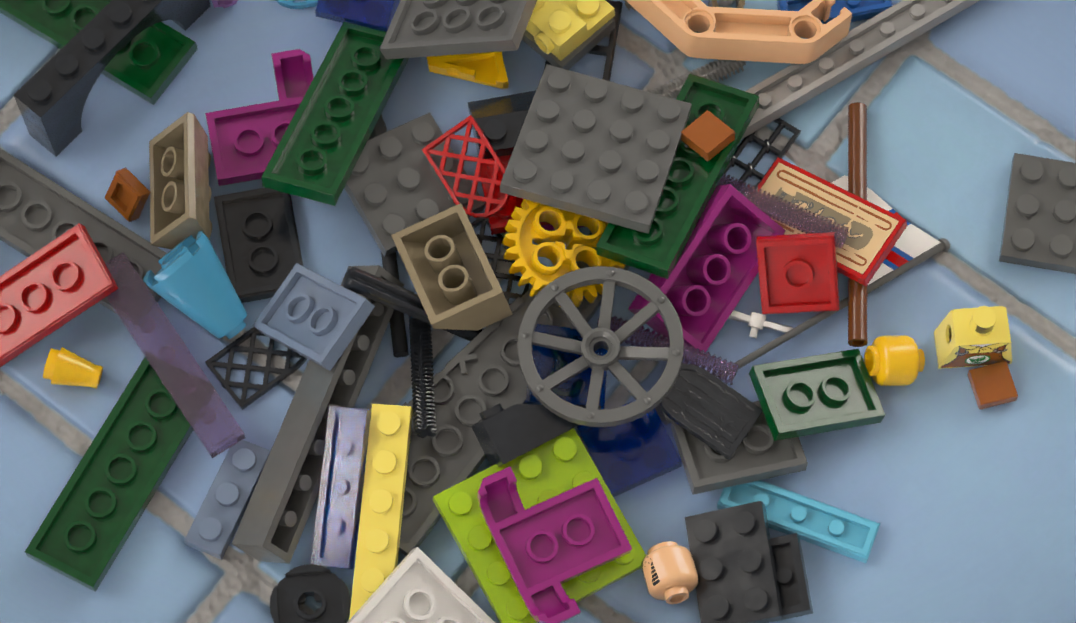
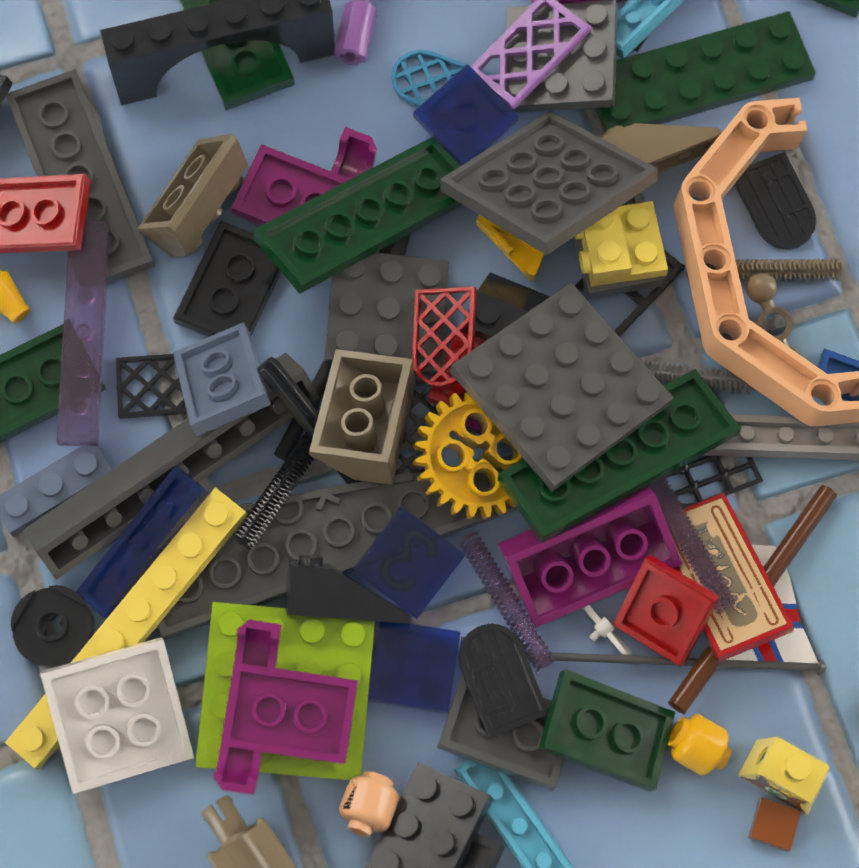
camera: 30 degrees right, 5 degrees up
dark orange tile [105,167,151,222] -> none
dark azure cone [143,231,247,339] -> none
dark grey wheel [518,266,684,427] -> none
dark orange tile [681,110,735,161] -> none

